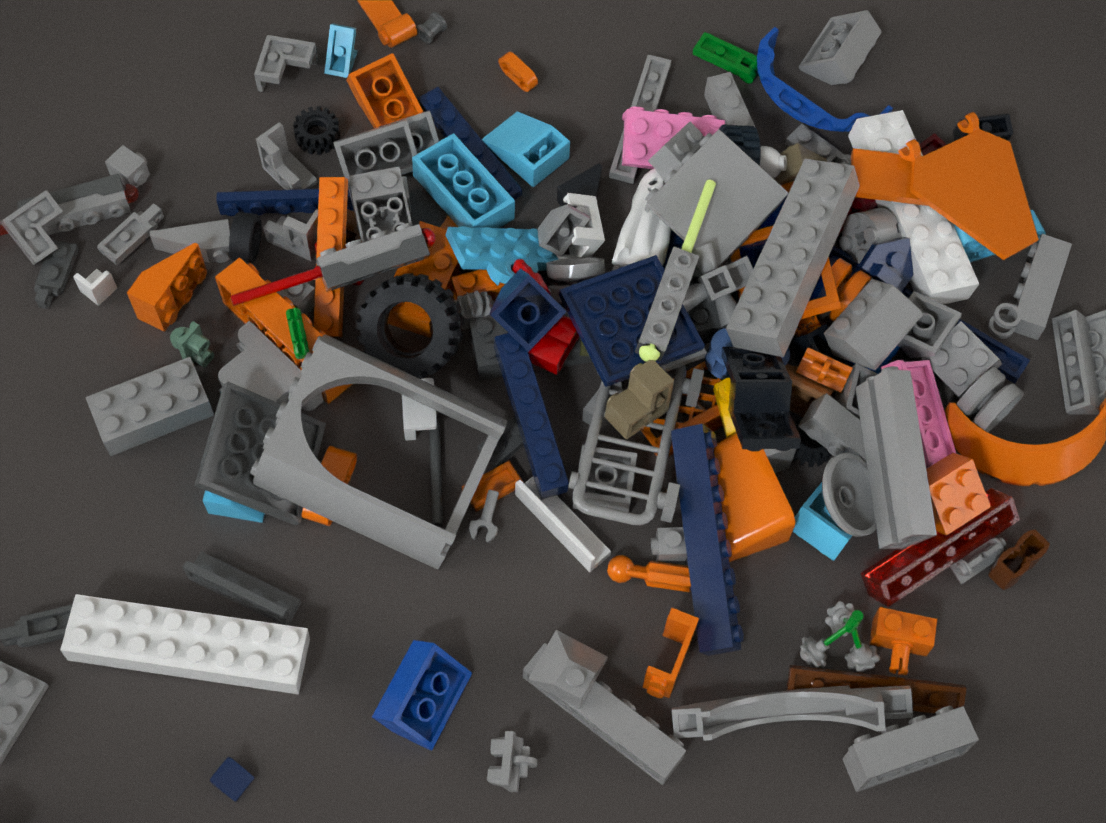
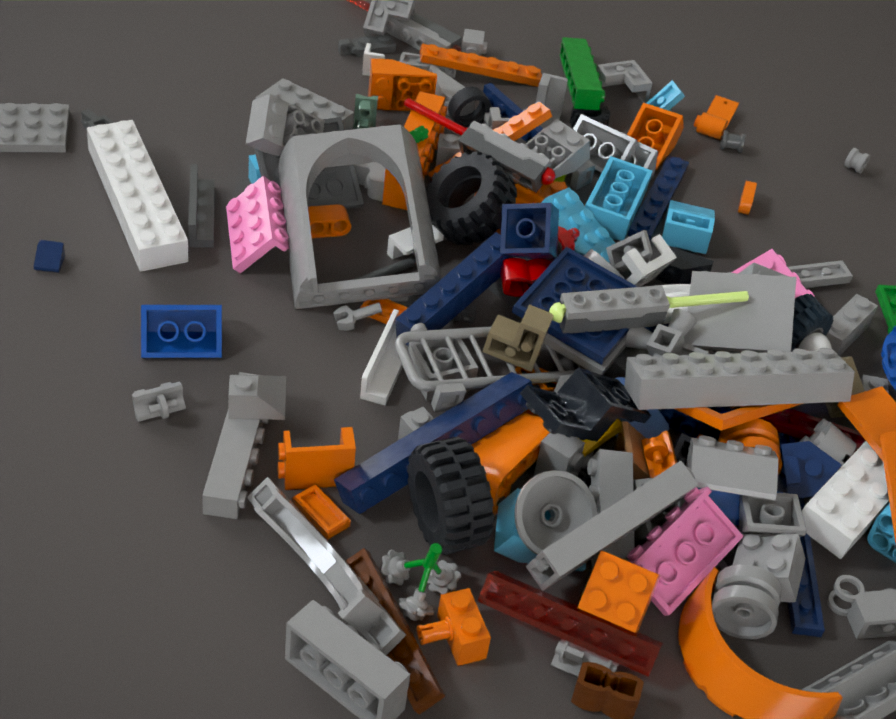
camera: 55 degrees right, 20 degrees down
orange piece [607,555,691,592] -> none
none -> bright pink bracket [226,176,289,273]
none -> light grey slope [246,94,325,156]
none -> orange tile [292,484,351,540]
none -> black tyre [407,437,494,555]
none -> orange plate [420,44,542,87]
none -> green brick [560,37,605,110]

